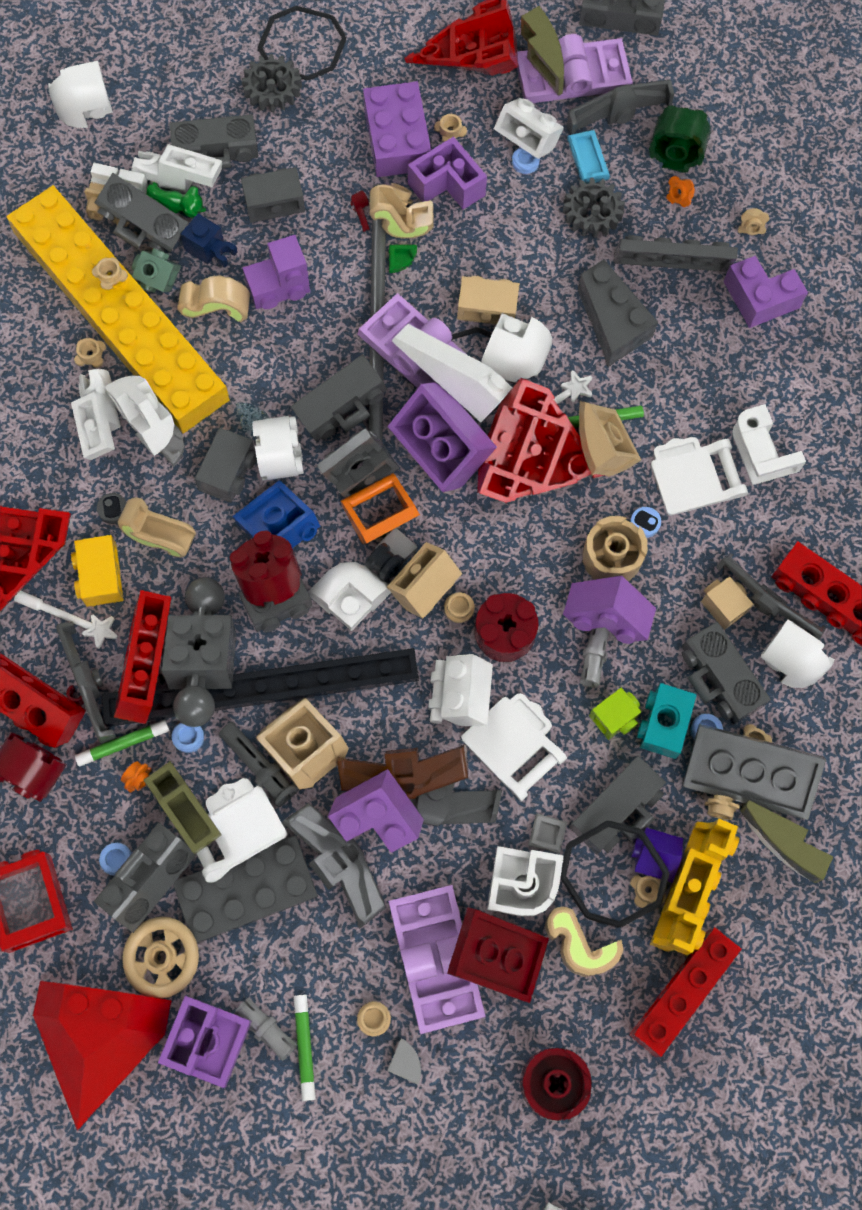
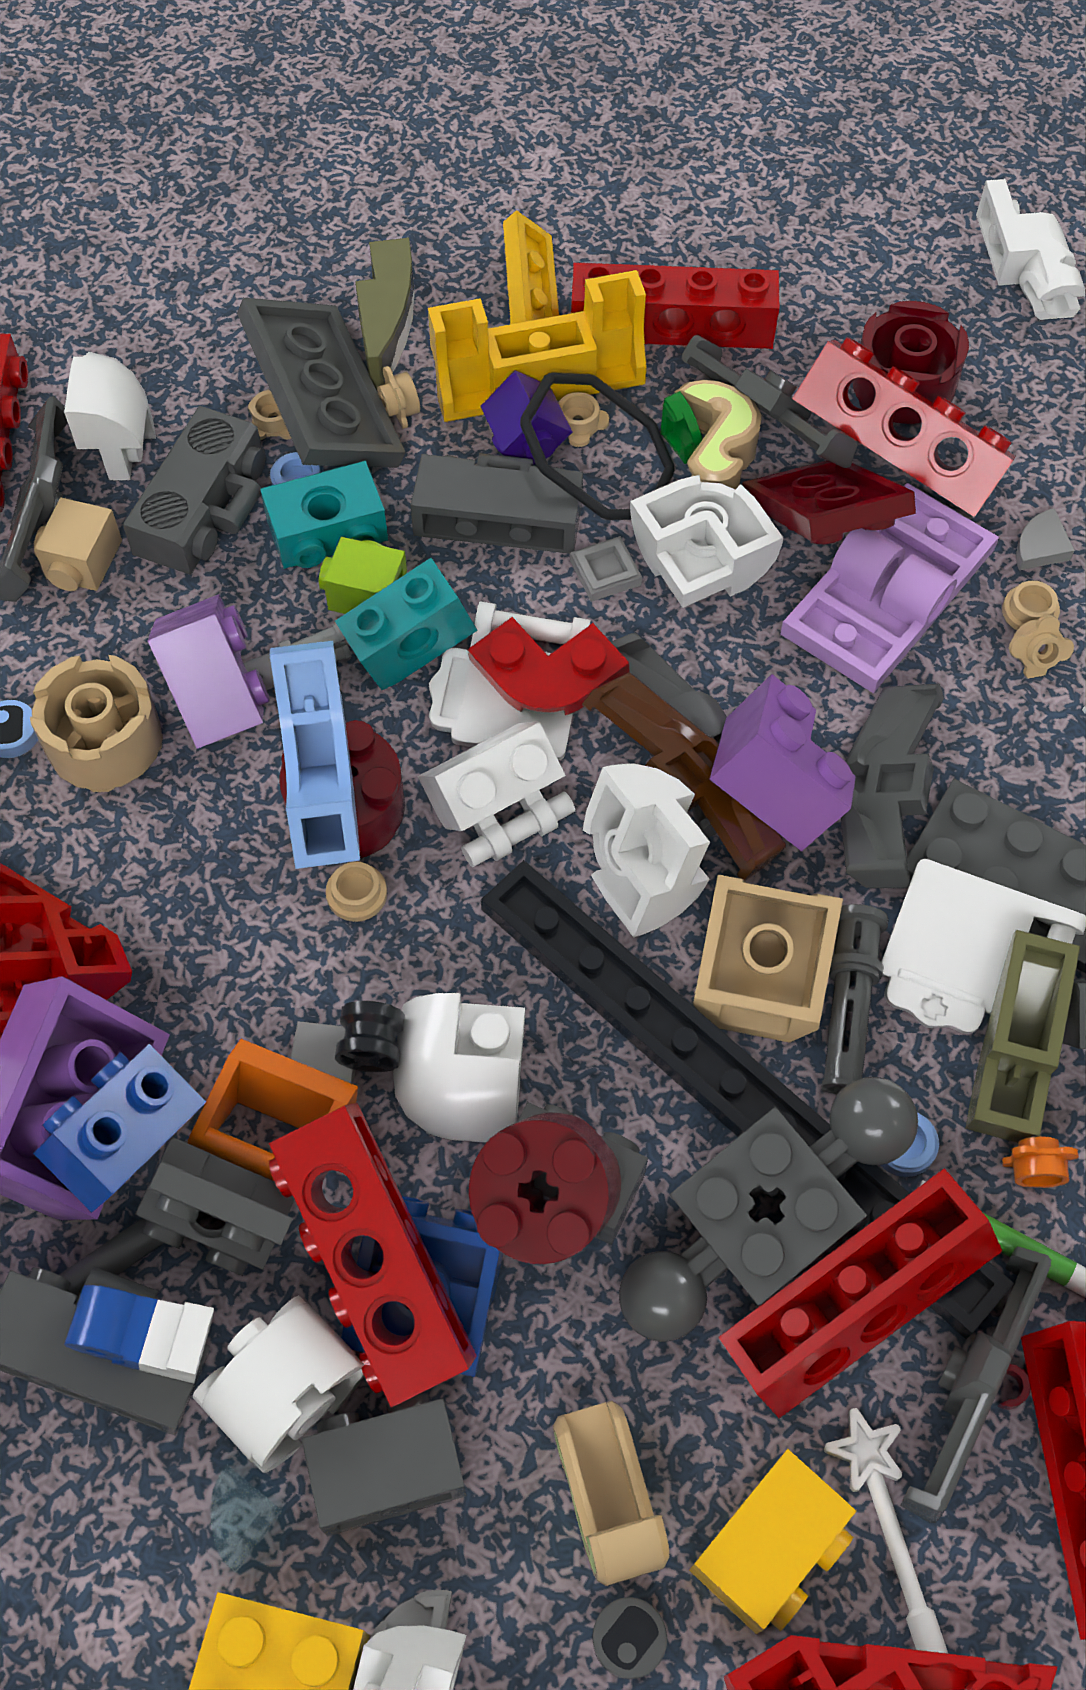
camera: 125 degrees left, 10 degrees down
tan brick [387,542,462,619] -> none
none -> brick [33,1044,206,1213]
none -> leg [64,1285,214,1383]
none -> light blue arch [269,641,360,869]
none -> red brick [269,1103,477,1407]
none -> teal brick [335,558,478,690]
none -> red plate [467,617,629,716]
none -> yellow plate [503,210,559,324]
none -> white brick [583,763,710,938]
none -> green tile [660,391,702,464]
none -> dark grey plate [682,335,858,468]
none -> brick [792,337,1016,517]
none -> tan plate [1009,615,1074,679]

